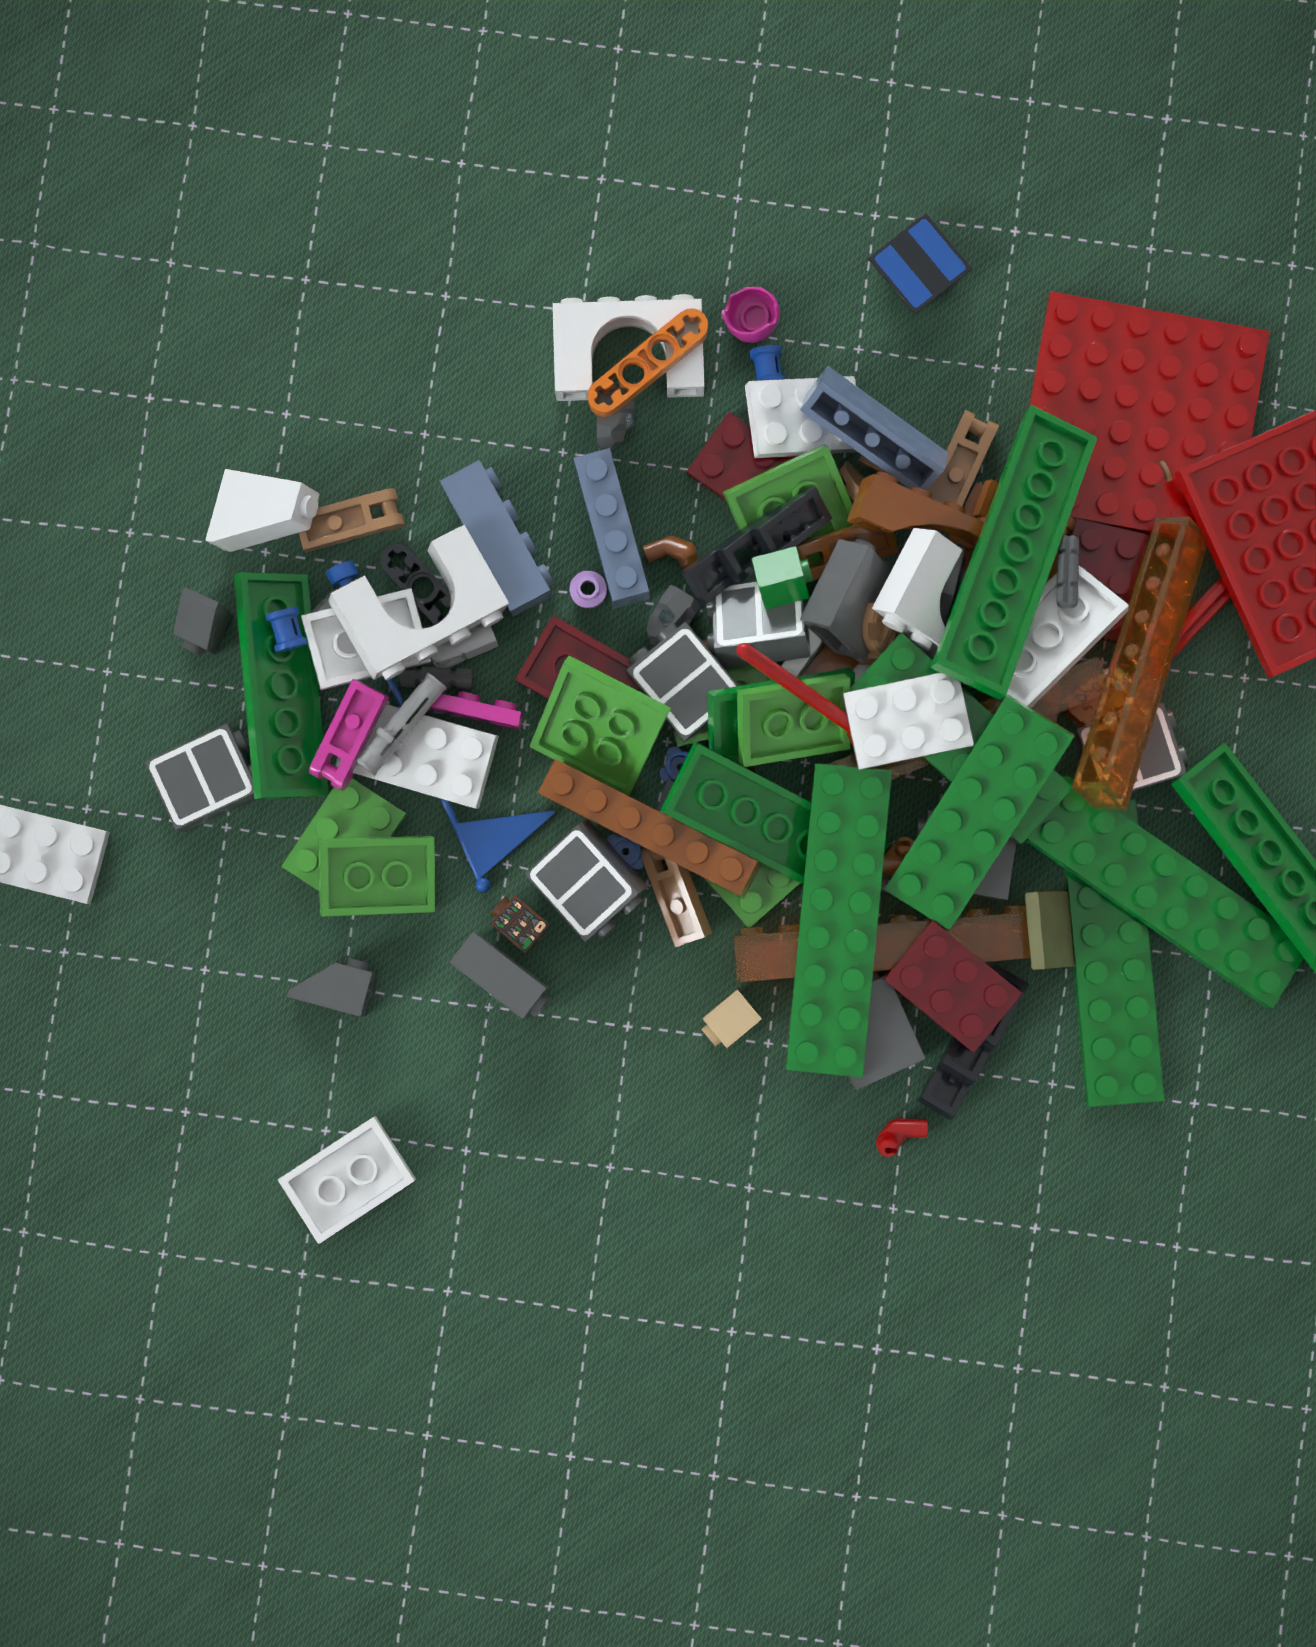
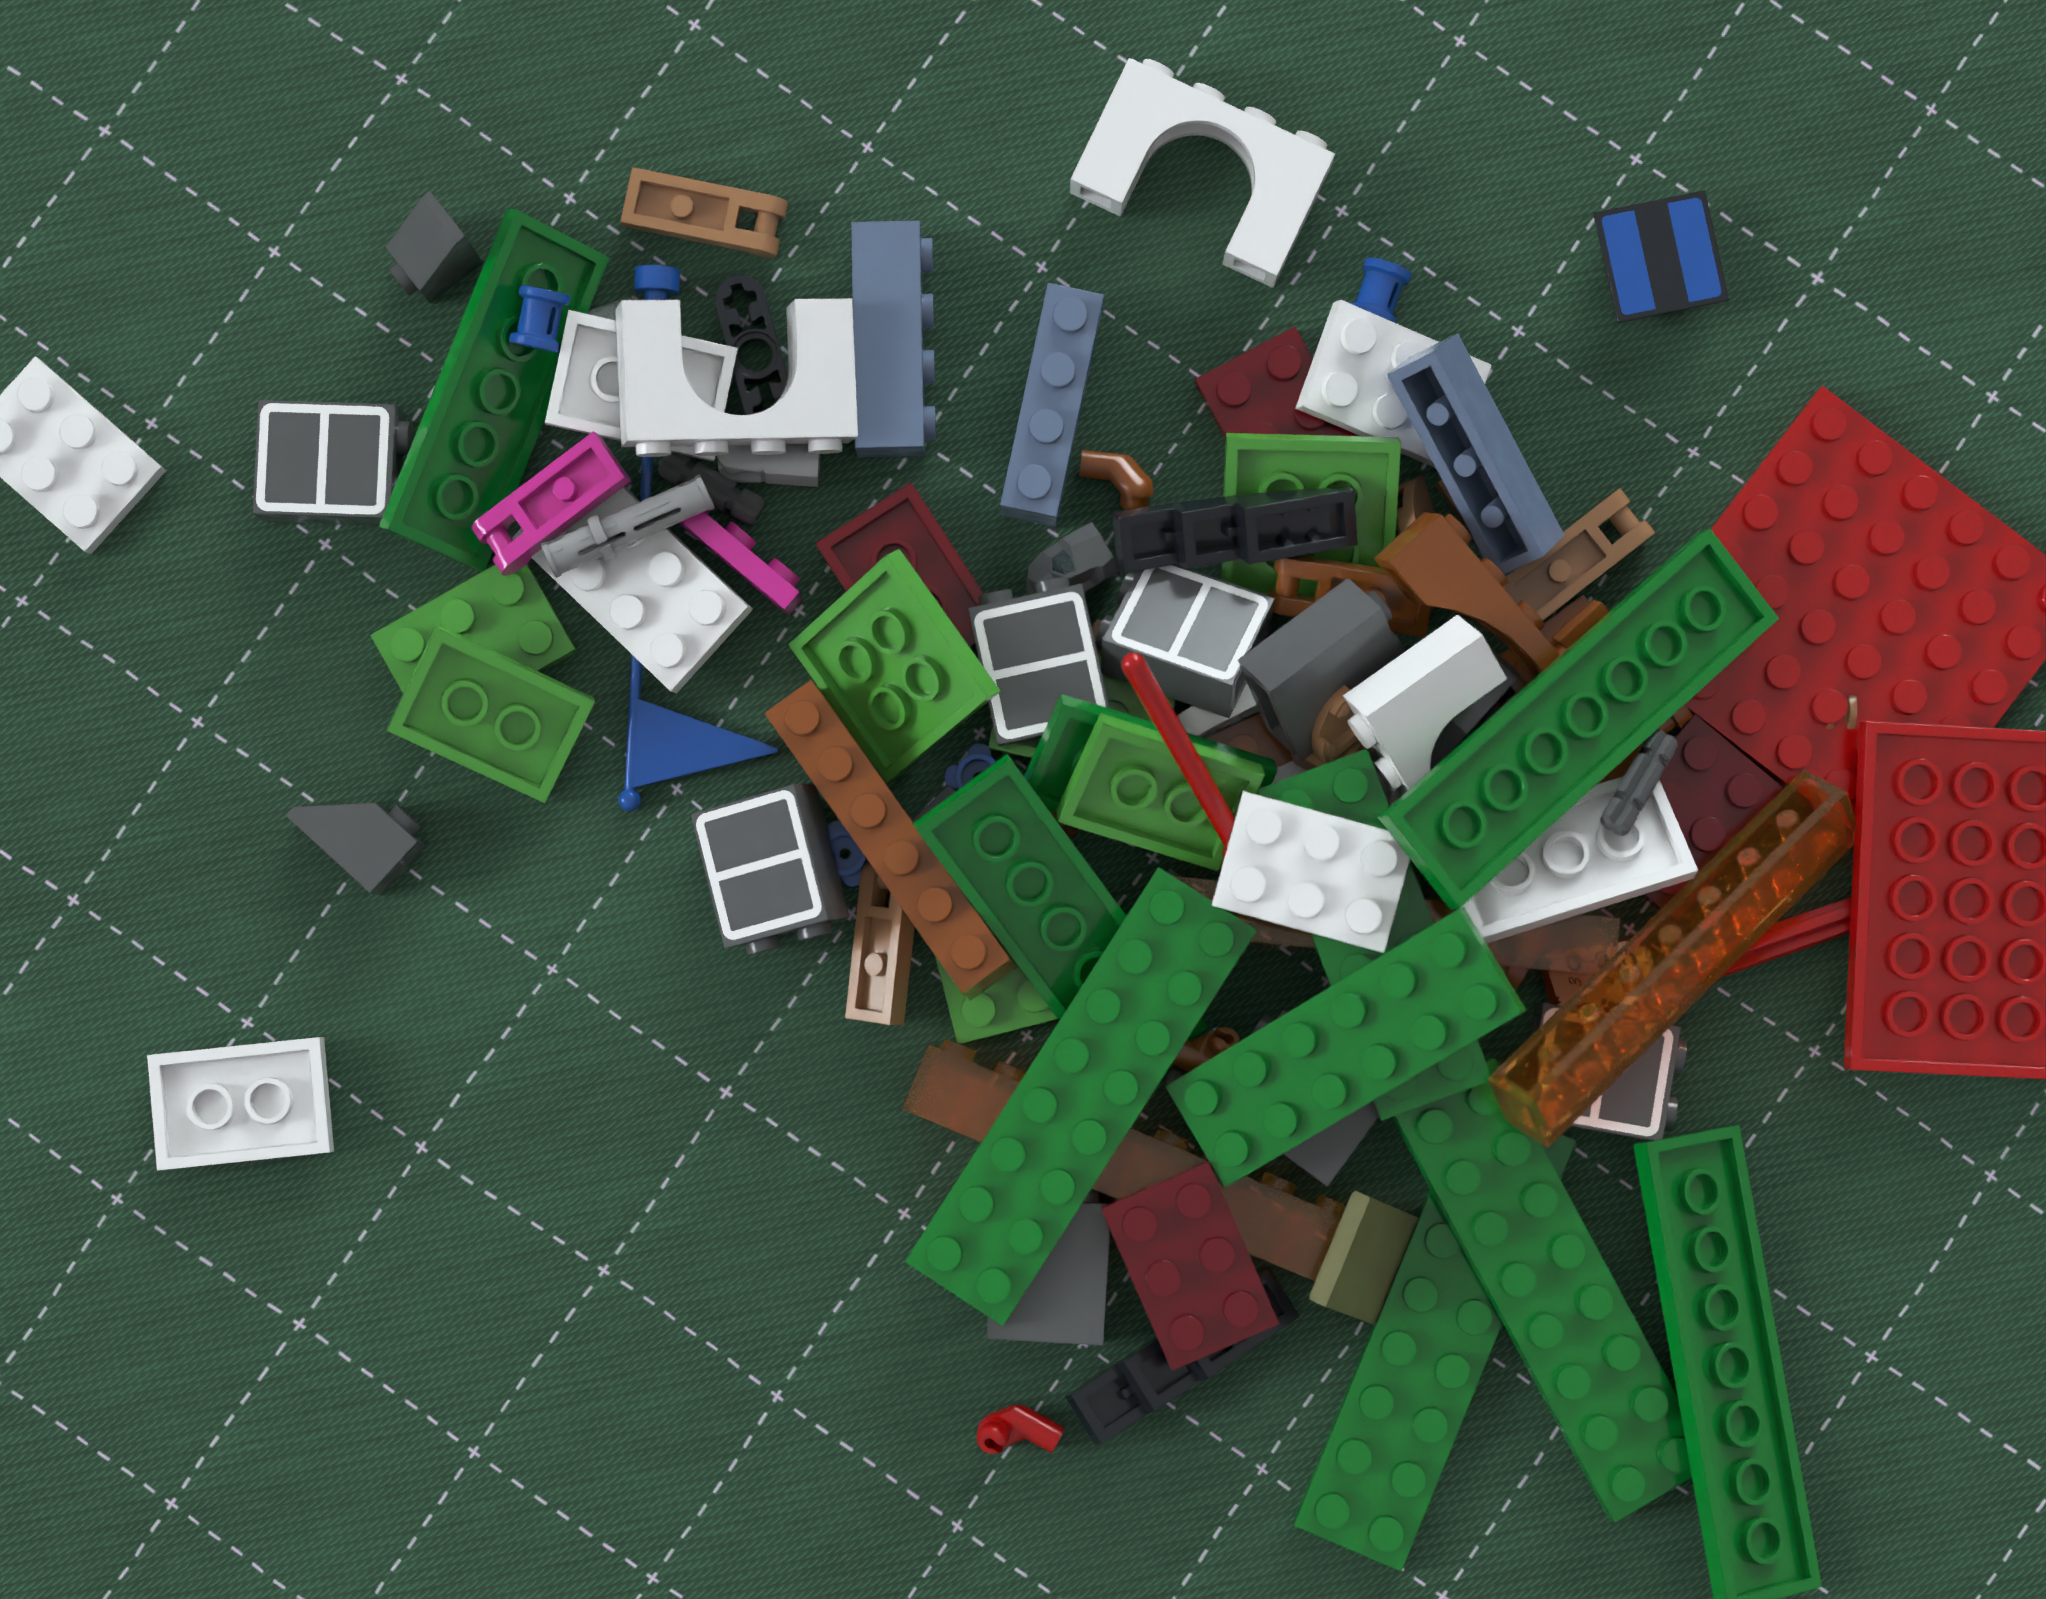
camera: 25 degrees right, 0 degrees up
white slope [205,469,319,552] -> none
dark grey brick [449,932,551,1019] -> none
brick [490,895,552,954] -> none
lavender plate [570,571,607,608] -> none
orange beam [587,308,708,417] -> none
dark grey rock [597,387,634,451] -> none
tan brick [701,990,762,1048] -> none
dark pink hair [722,287,780,343] -> none
brick [752,546,813,610] -> none

